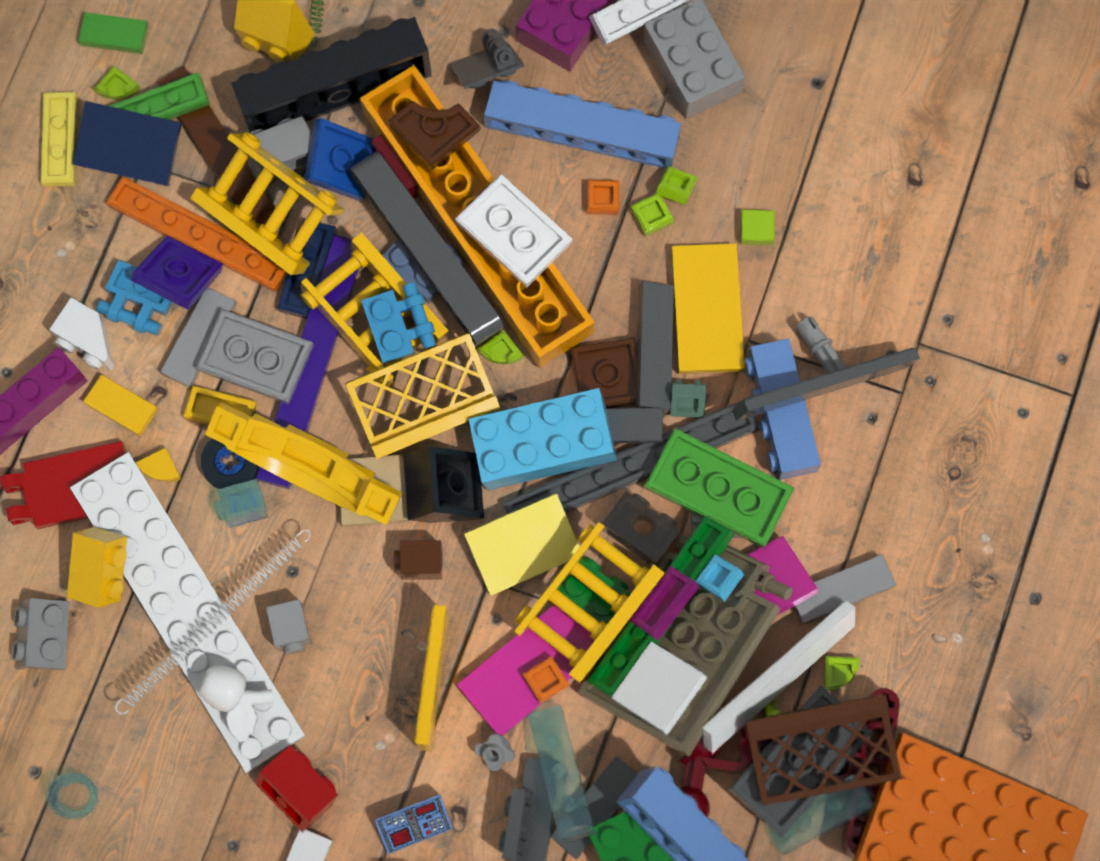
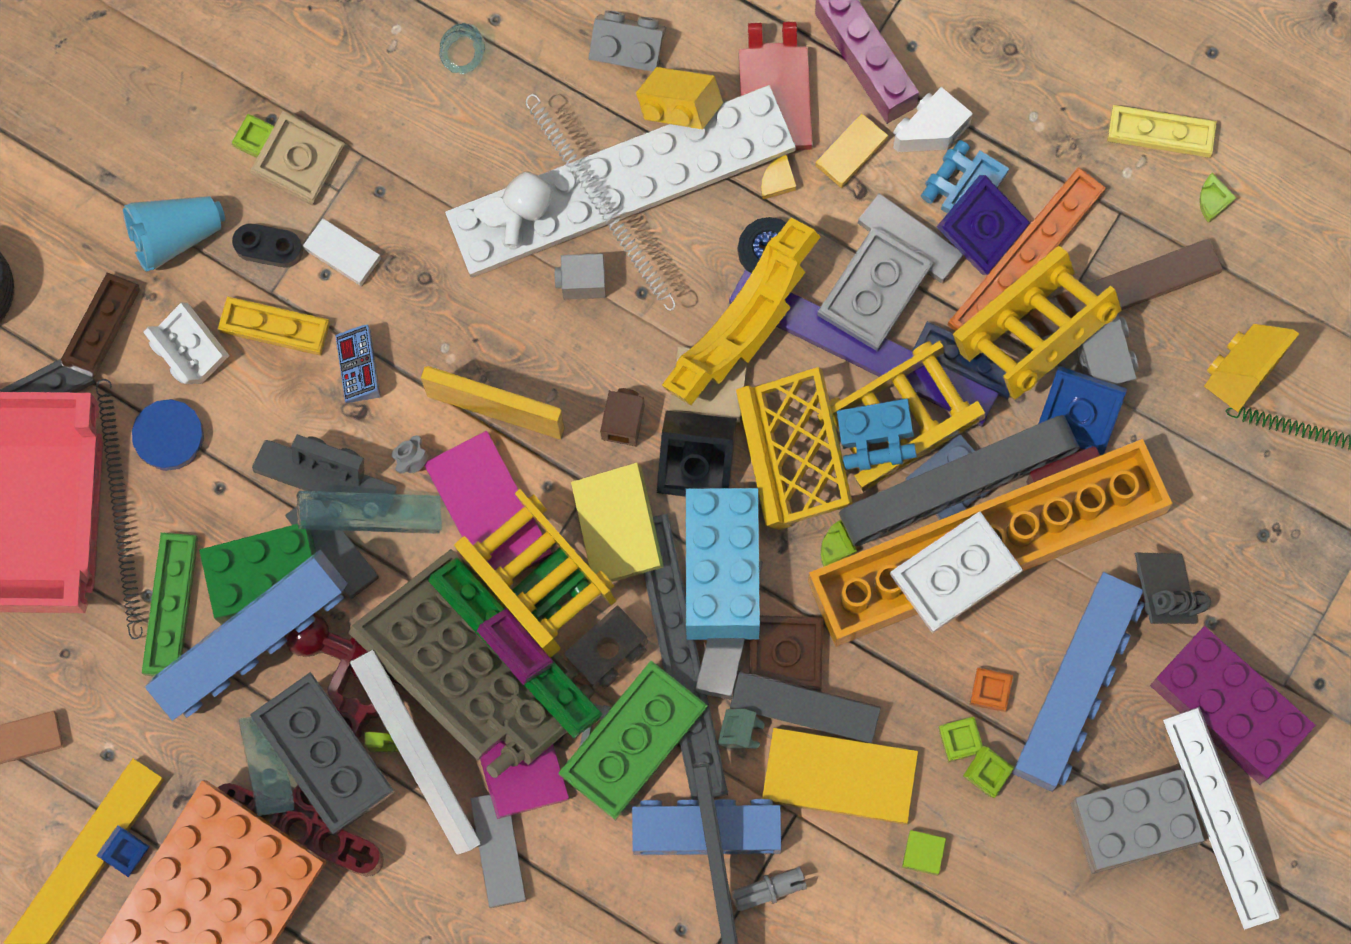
camera: 105 degrees right, 0 degrees up
dark blue tile [73,101,182,186] -> none
bright green tile [78,12,149,54] -> none
bright green tile [79,72,211,121] -> none
yellow tile [183,386,257,425] -> none
clear light blue brick [214,479,269,528] -> none
black brick [231,17,432,133] -> none
red brick [255,745,338,833] -> none
reddish brown tile [388,101,481,171] -> none
orange tile [522,656,570,704] -> none
white tile [611,642,707,735] -> none
medium azure tile [695,554,745,602] -> none
reddish brown fence [745,694,902,806] -> none
lime tile [824,656,860,691] -> none

